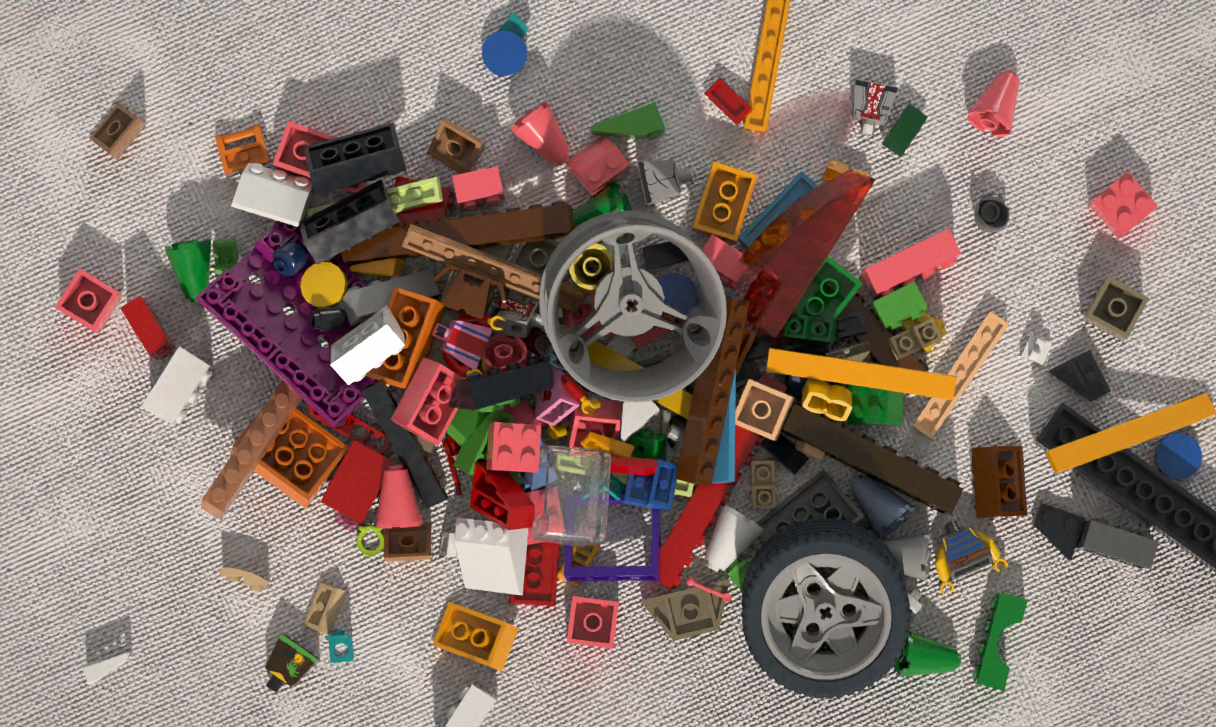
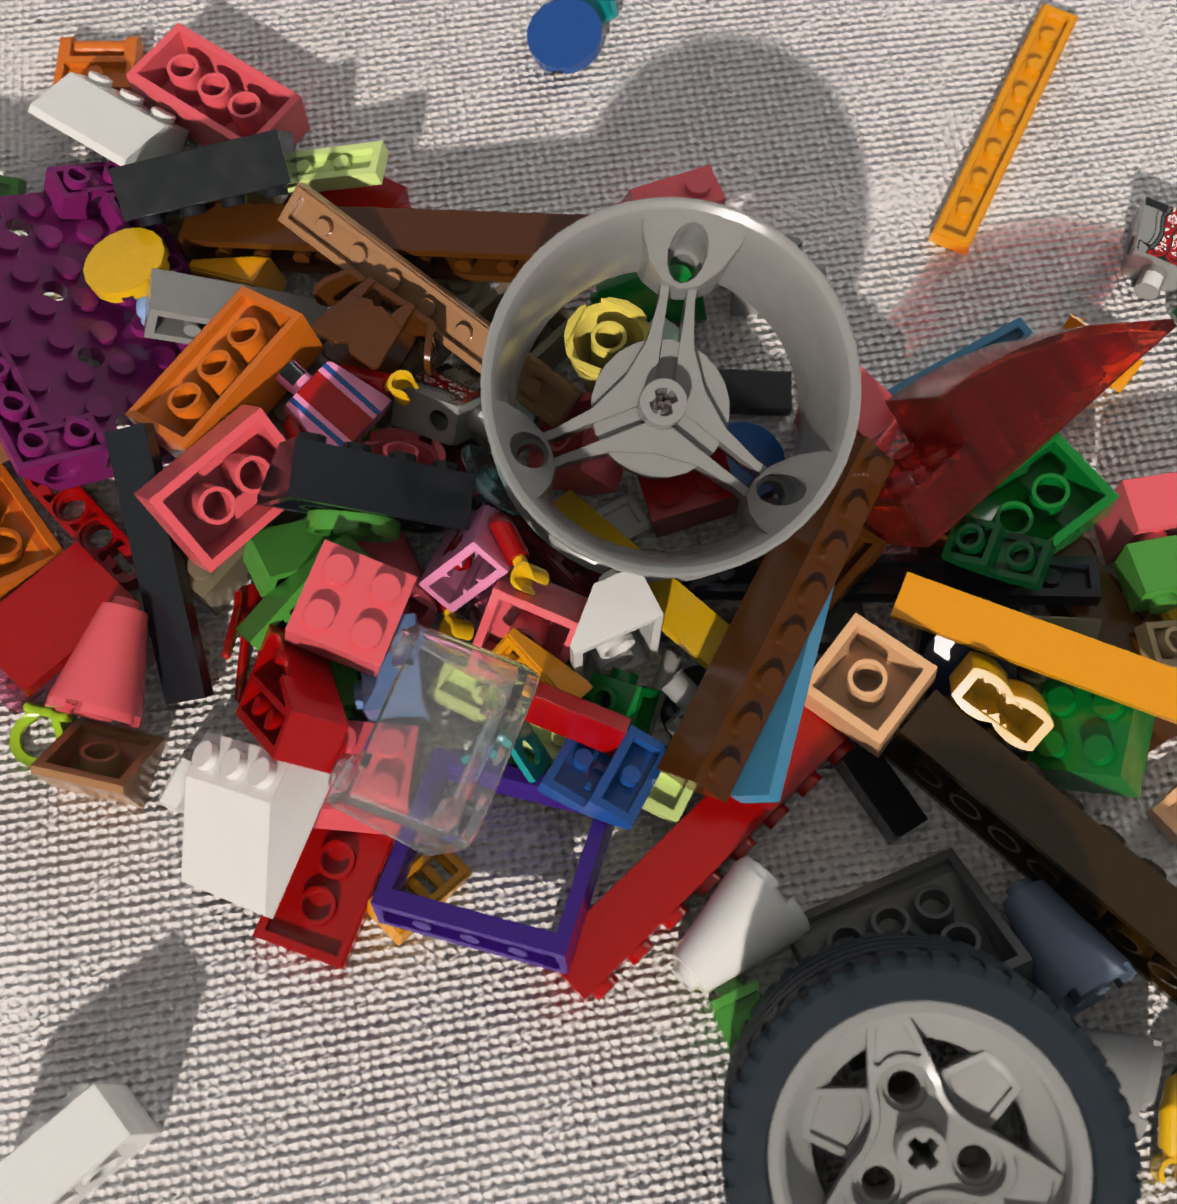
camera: 15 degrees right, 15 degrees down
dark blue head [272,242,307,276] -> none
black slope [304,122,406,195] -> none
black brick [309,305,346,331] -> none
white slope [331,305,405,385] -> none
medium nougat slope [427,118,485,174] -> none
light orange slope [432,602,519,672] -> none
coral brick [452,166,505,212] -> none
coral cone [510,100,570,166] -> none
coral brick [567,596,619,649] -> none
bright green slope [590,102,665,141] -> none
dark tan wing [641,579,730,641] -> none
coral hinge [686,577,732,602] -> none
light orange brick [692,161,758,245] -> none
red tile [704,77,753,126] -> none
tan slope [751,458,776,509] -> none
light nougat tile [795,441,825,461] -> none

